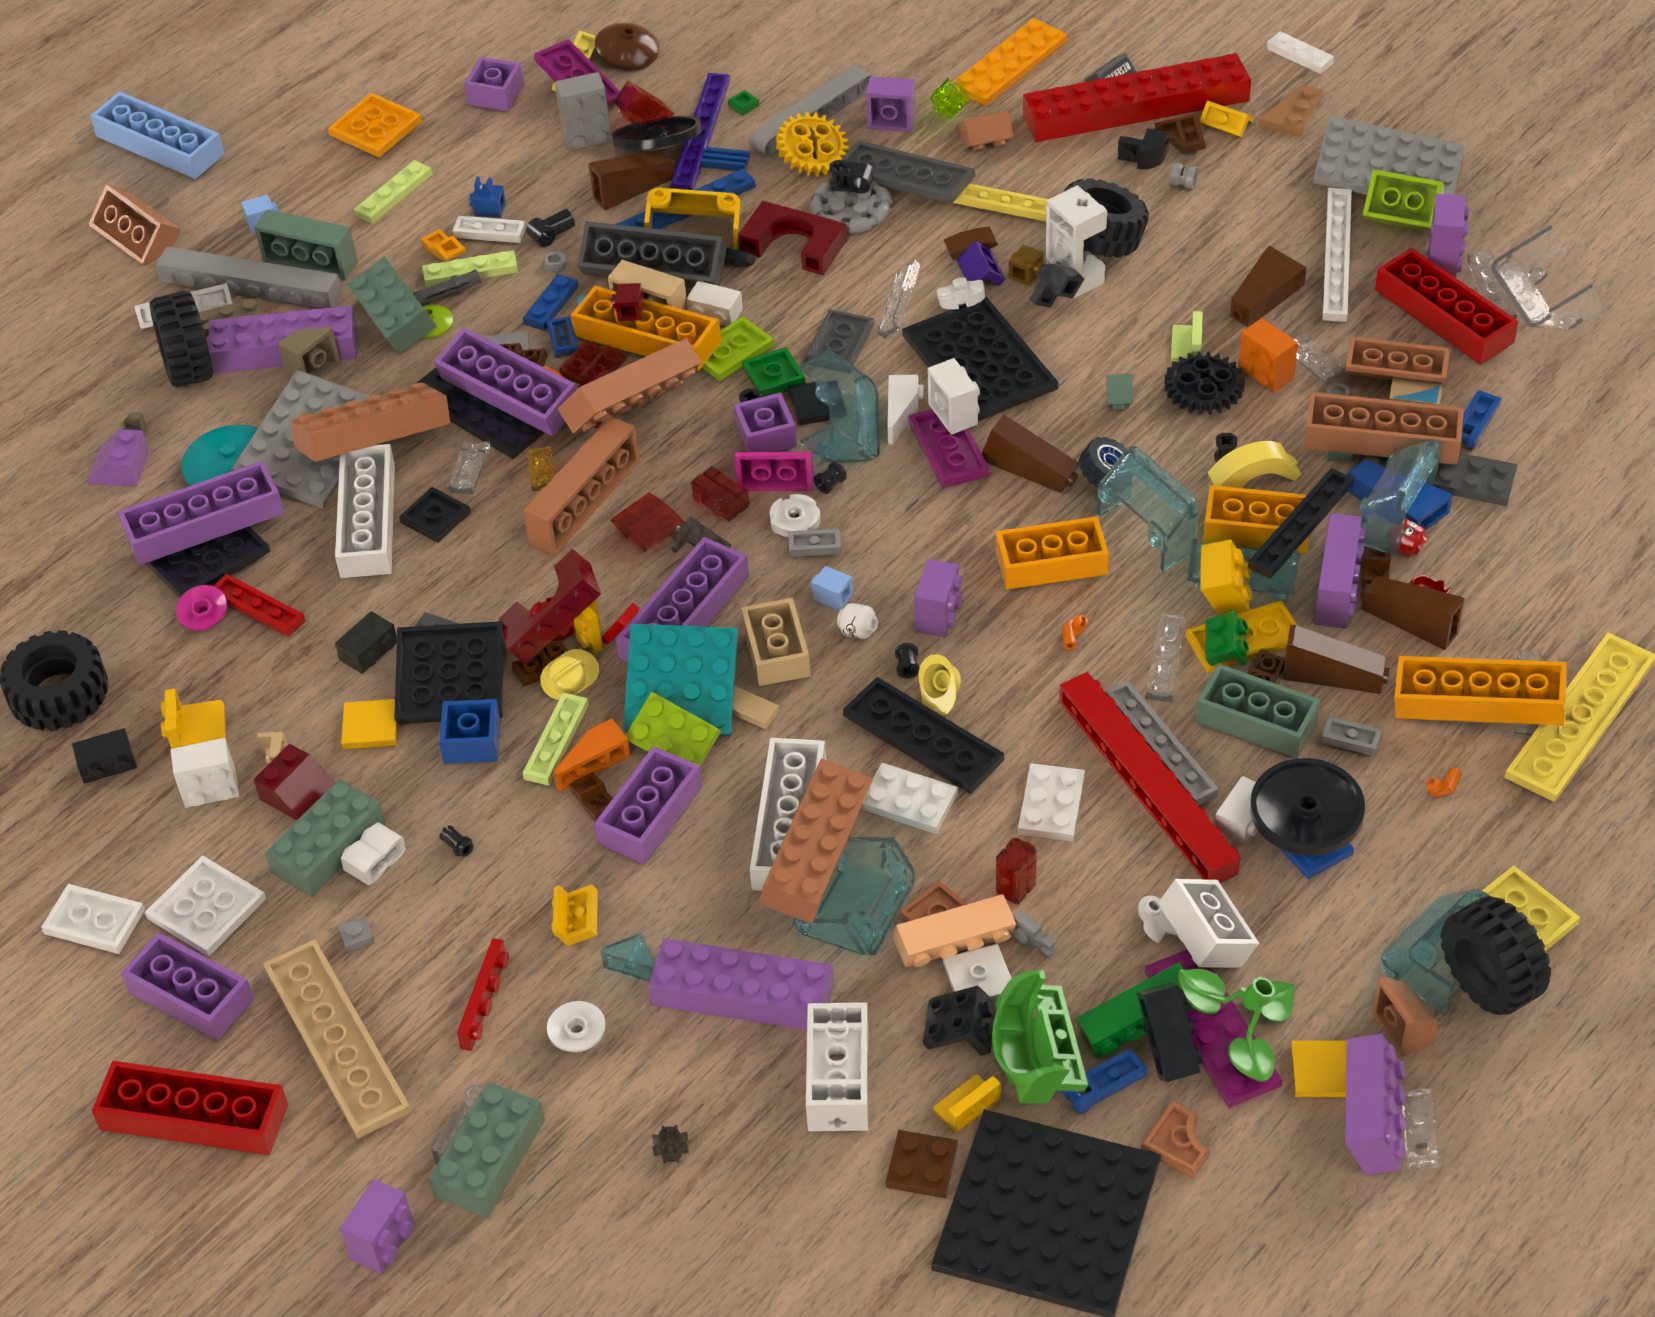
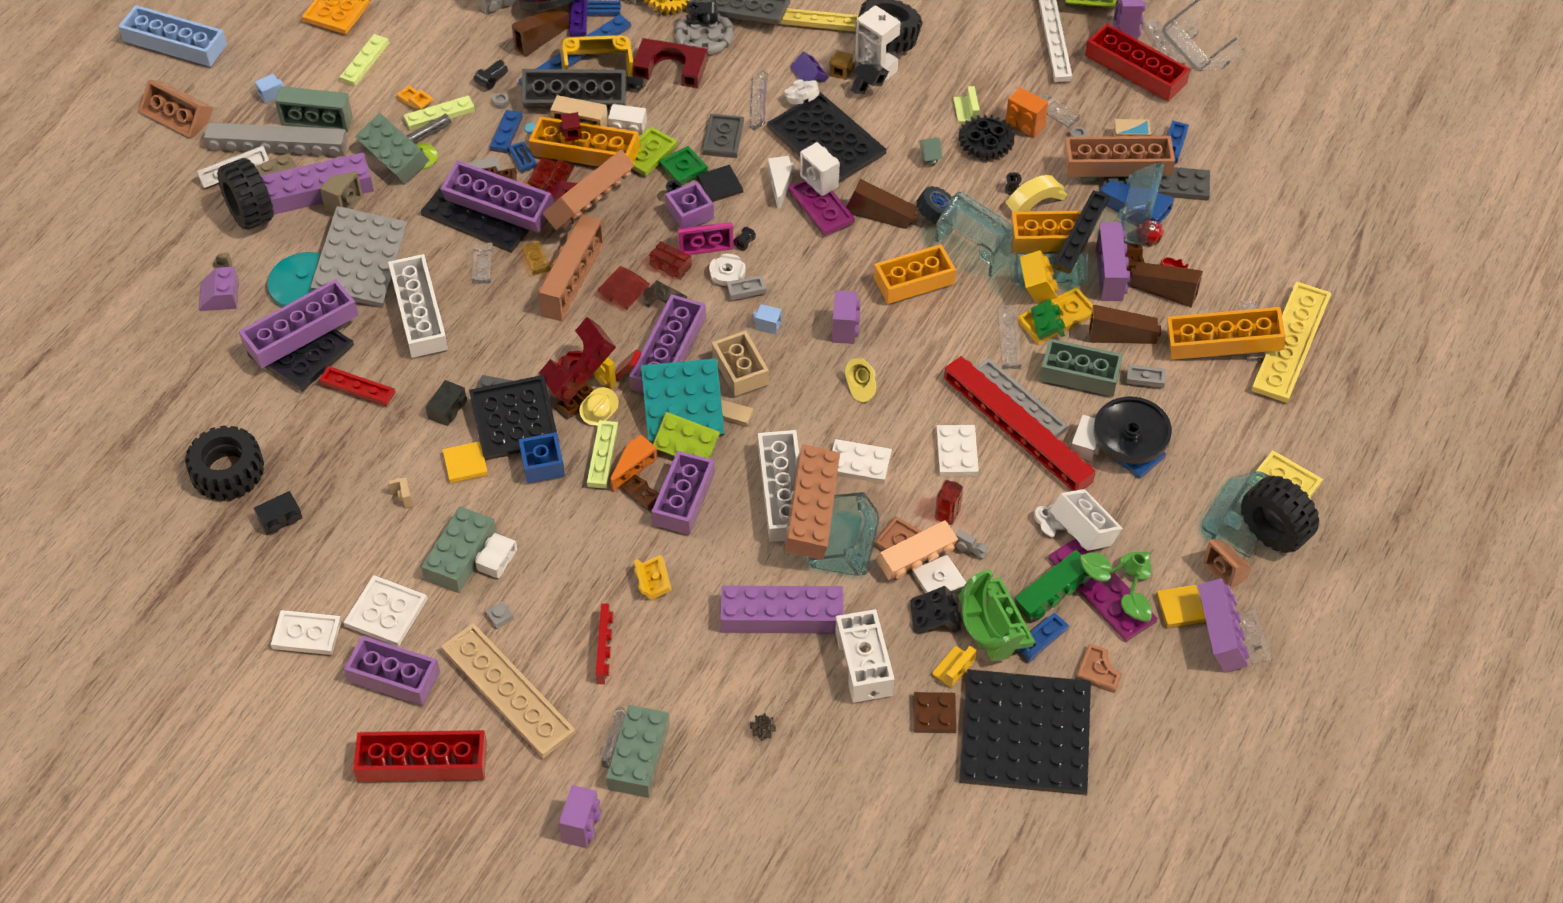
camera: 15 degrees left, 5 degrees up
yellow bracket [161,689,226,749] -> none
white brick [171,738,239,808] -> none
dark pink dish [176,585,227,631] -> none
dark red slope [253,743,335,820] -> none
nougat brick [290,383,450,462] -> none
black tile [399,487,471,543] -> none
black pin [439,825,474,857] -> none
white plate [453,216,526,243] -> none
blue brick [469,176,506,218] -> none
white dish [547,1001,606,1052] -> none
clear light blue slope [601,933,656,982] -> none
clear light blue windscreen [799,349,880,462] -> none
white head [837,603,878,639] -> none
black plate [843,677,1004,794] -> none
black bush [895,643,920,679] -> none
reddish brown slope [944,227,998,261] -> none
orange arm [1062,614,1088,651] -> none
black brick [1136,983,1202,1082] -> none
reddish brown slope [1230,246,1306,327] -> none
reddish brown slope [1247,650,1285,684] -> none
nougat slope [1345,337,1450,387] -> none
orange arm [1426,767,1462,797] -> none

